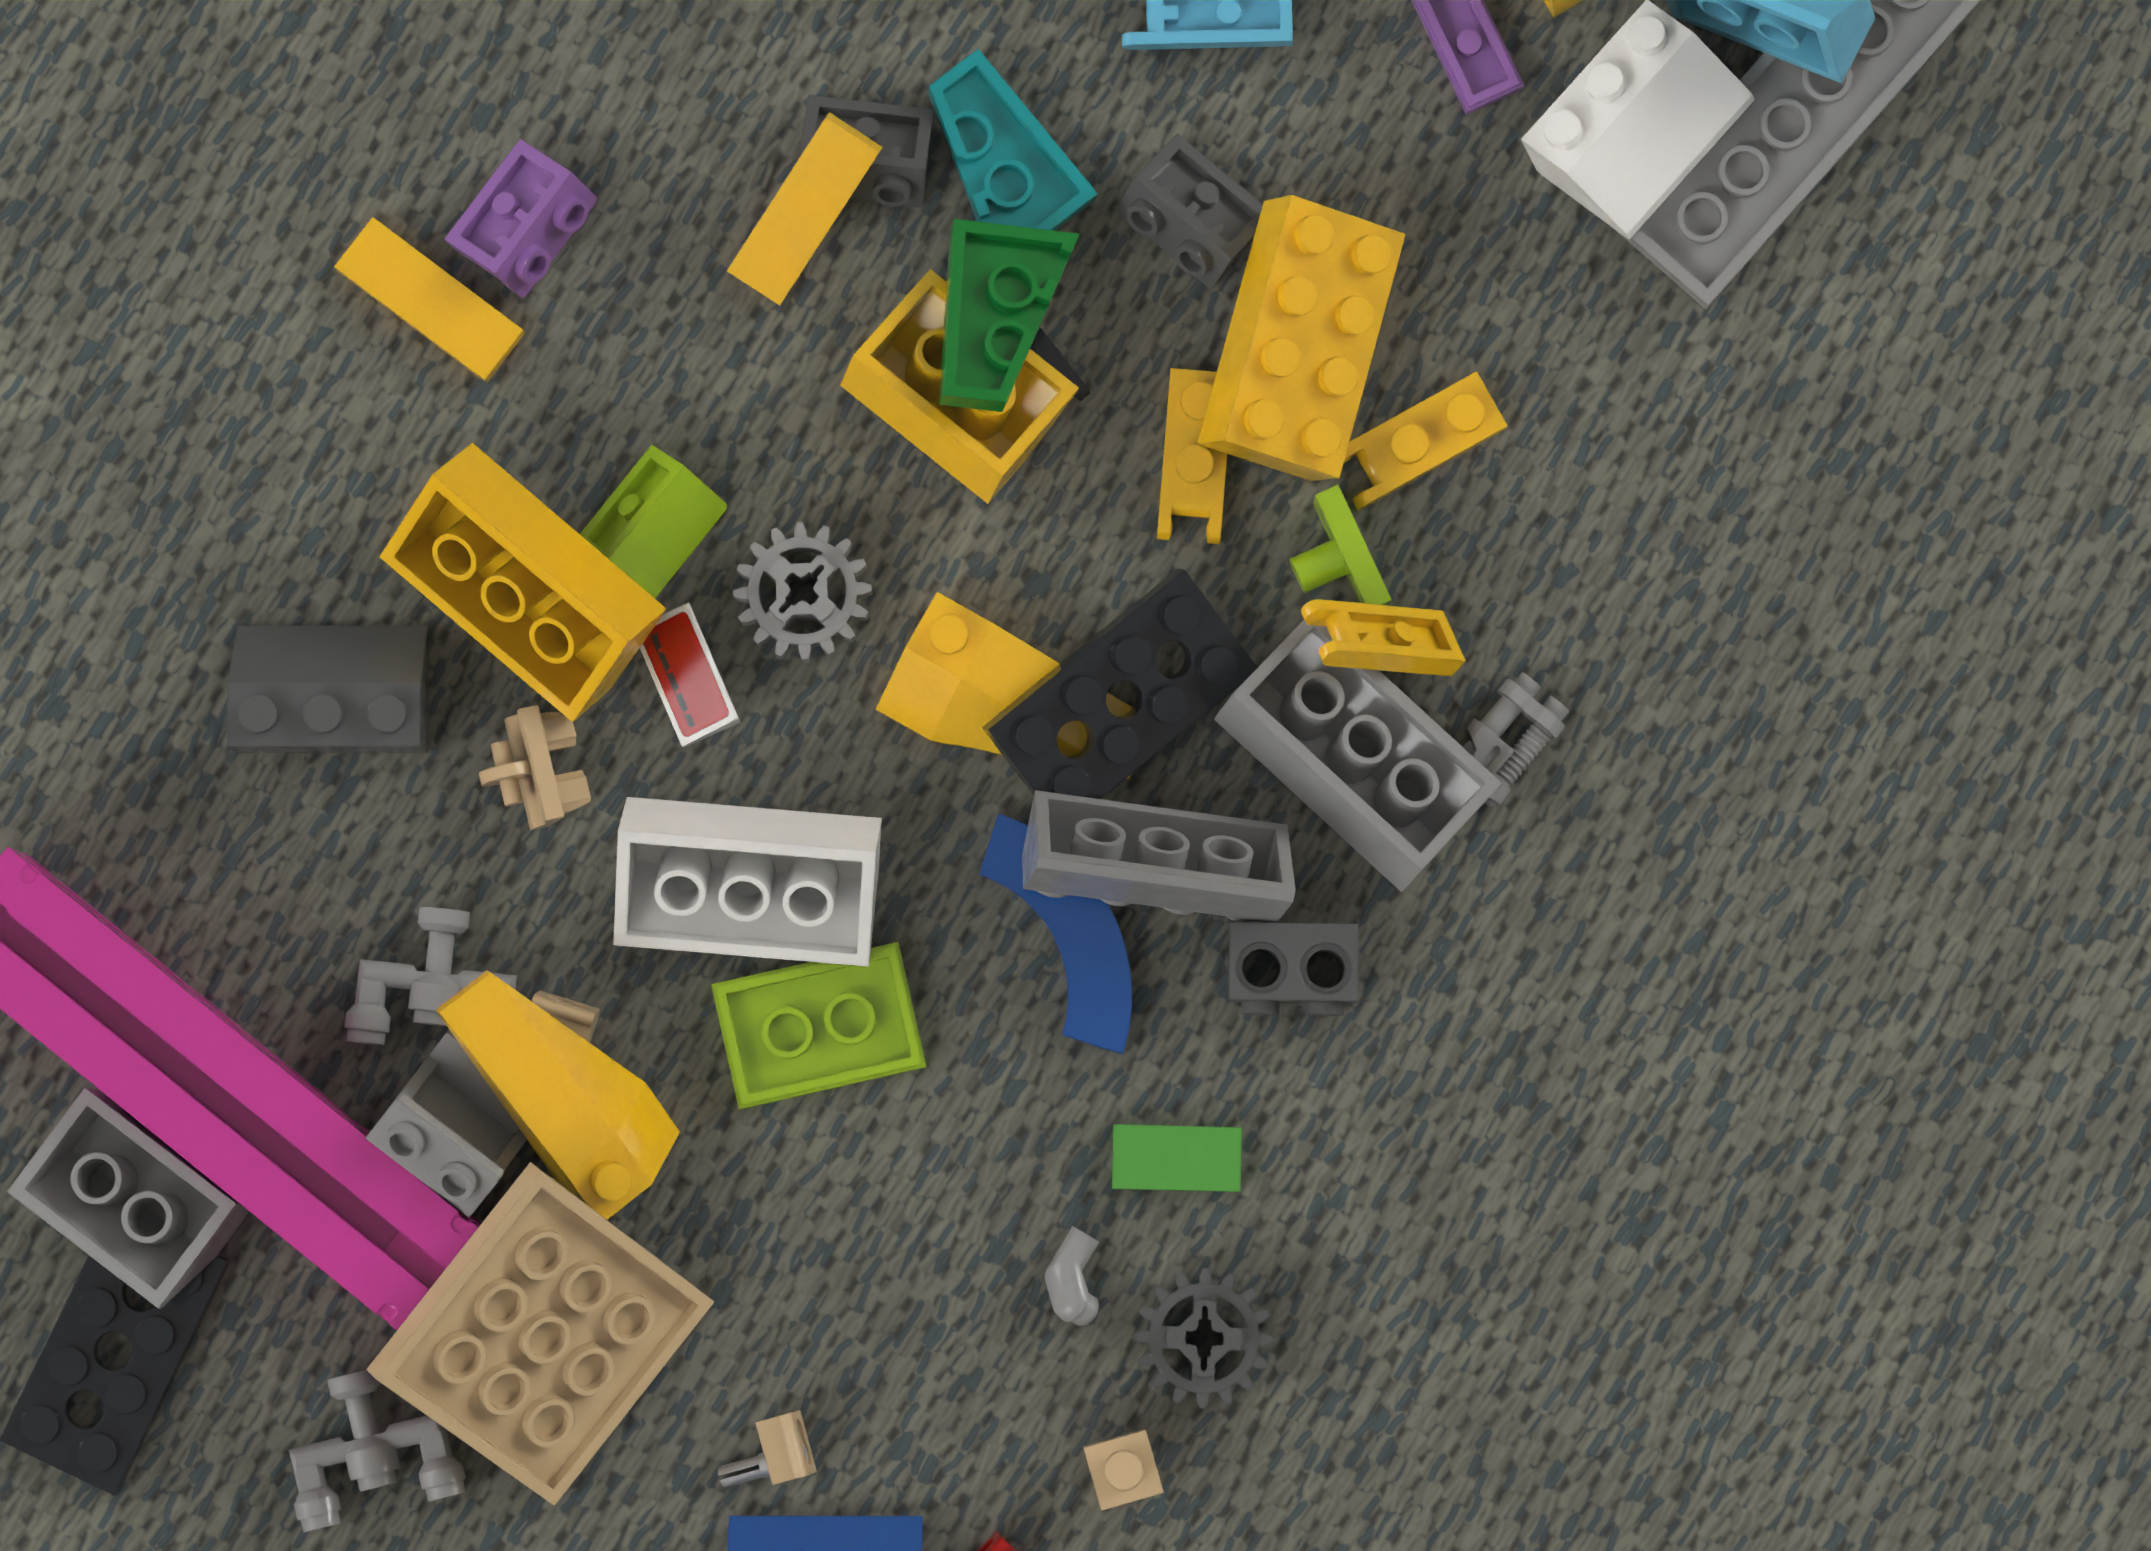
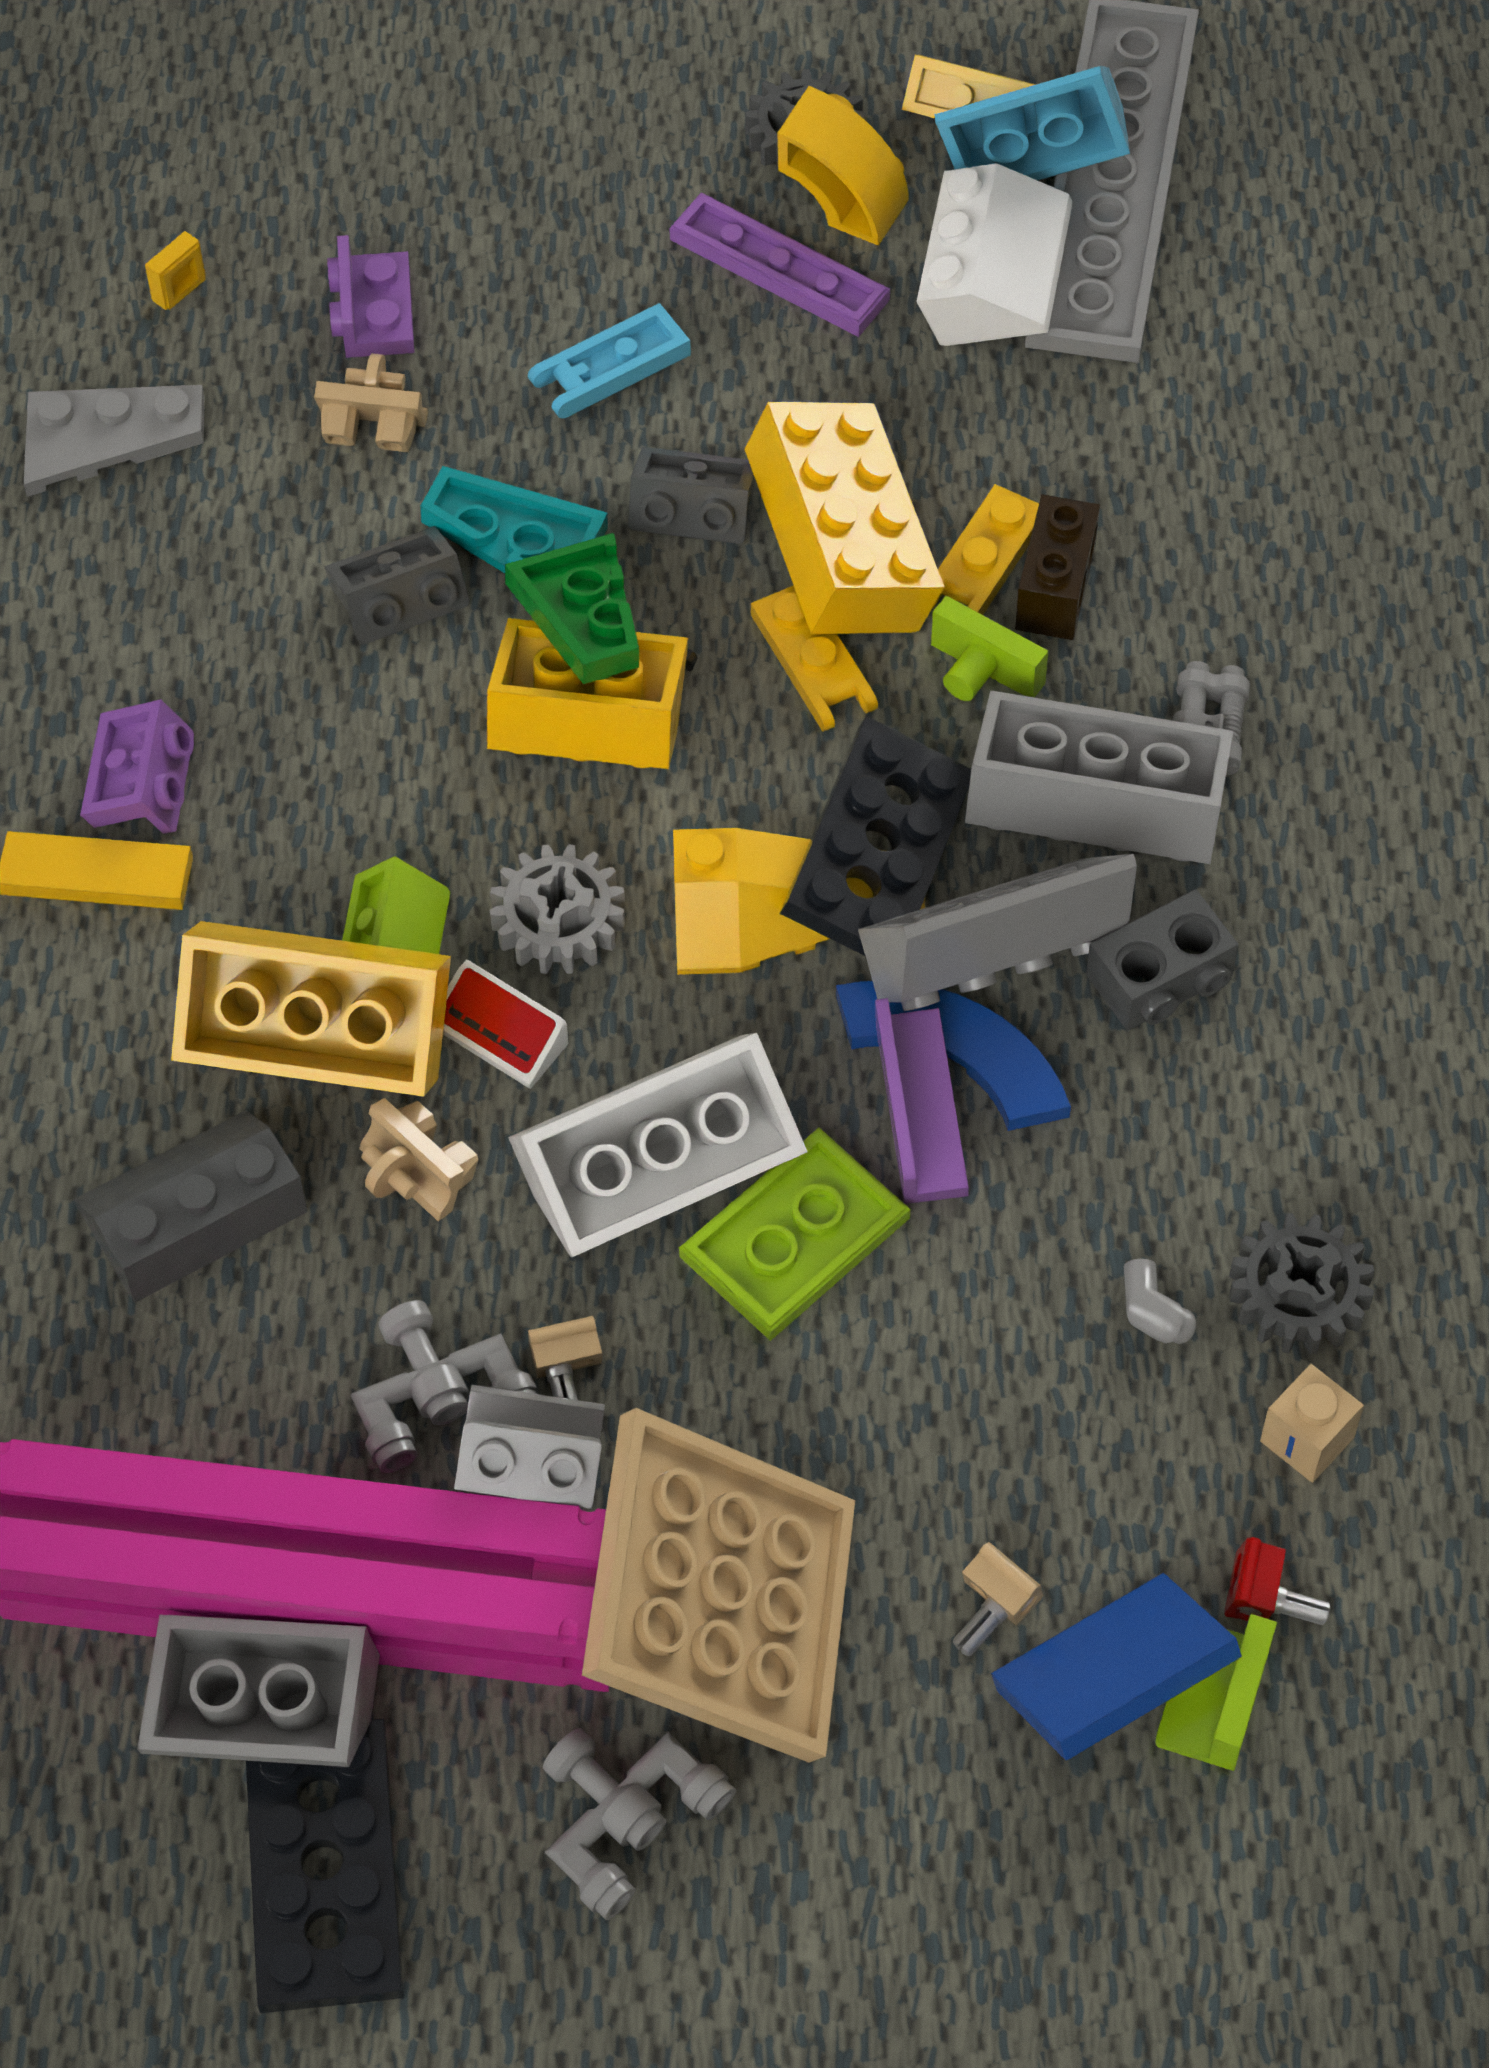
camera: 30 degrees left, 25 degrees down
yellow wedge [436,970,680,1220] -> none
yellow tile [727,112,882,306] -> none
bright green tile [1112,1124,1242,1192] -> none
yellow hinge [1301,599,1466,676] -> none
none -> medium lavender panel [875,998,969,1204]
none -> dark brown brick [1015,494,1100,640]

